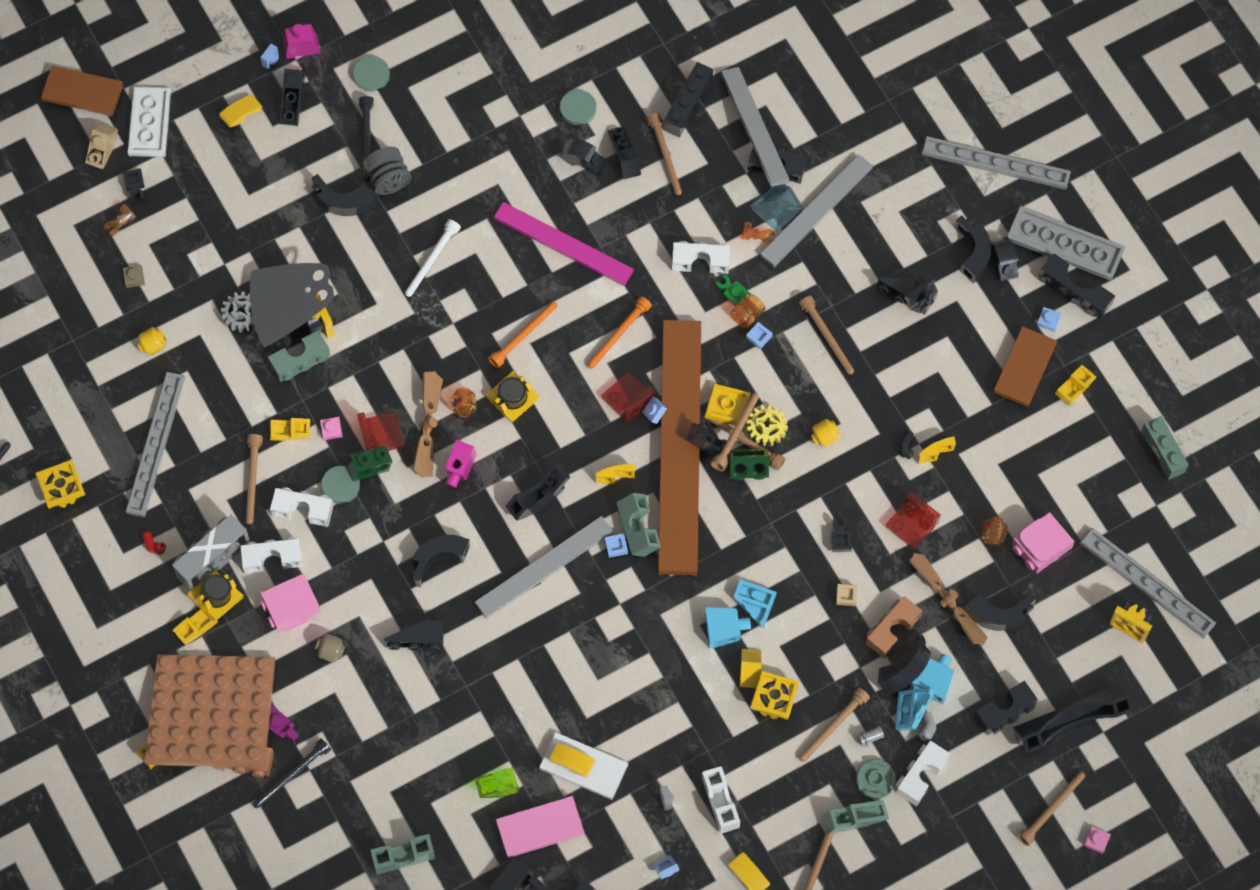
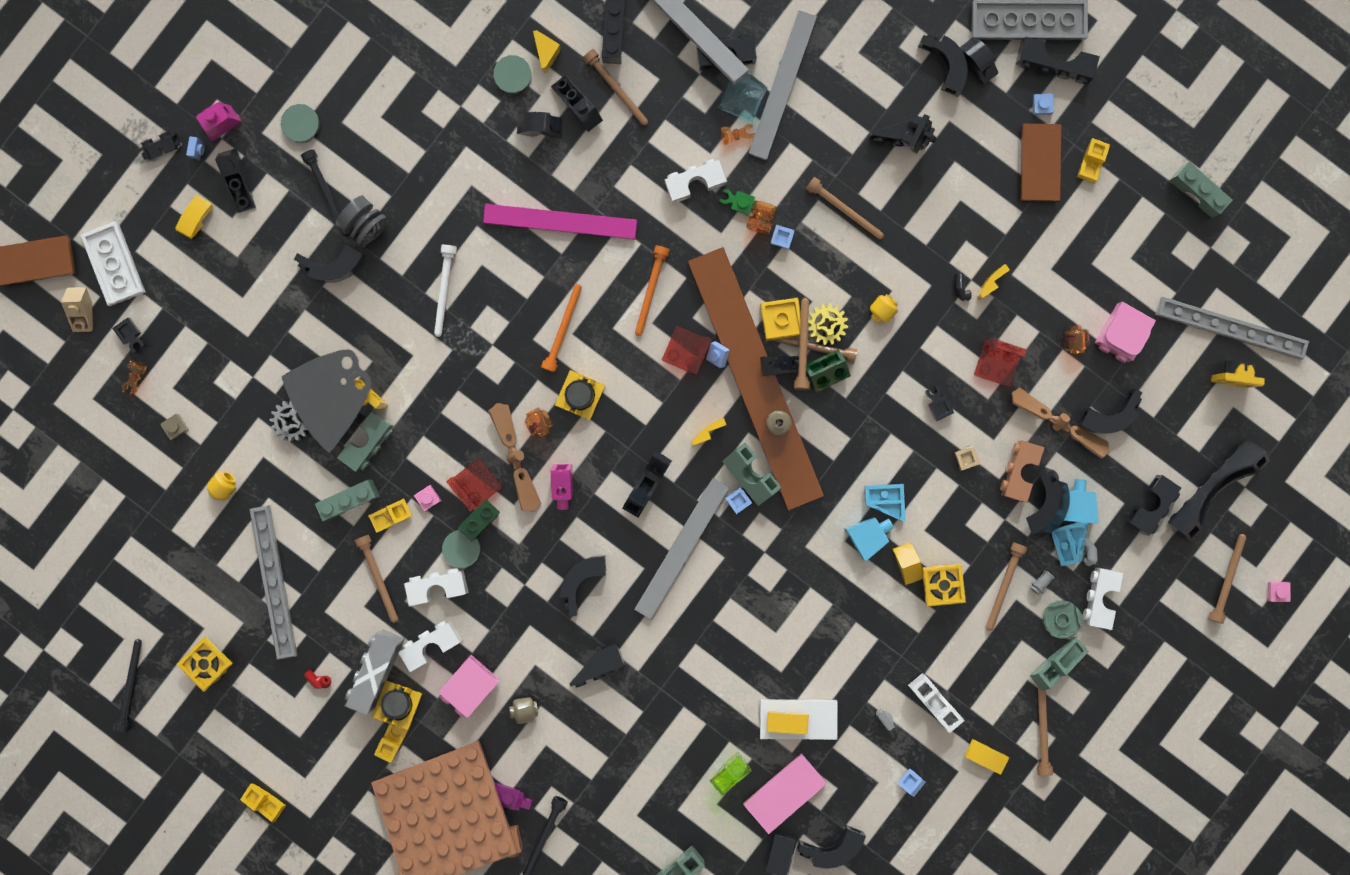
camera: 20 degrees left, 20 degrees up
none -> black hinge [137,131,181,160]
none -> yellow slope [240,783,286,822]
none -> sand green arch [315,480,380,521]
none -> yellow slope [533,30,561,73]
none -> dark tan head [766,411,791,436]

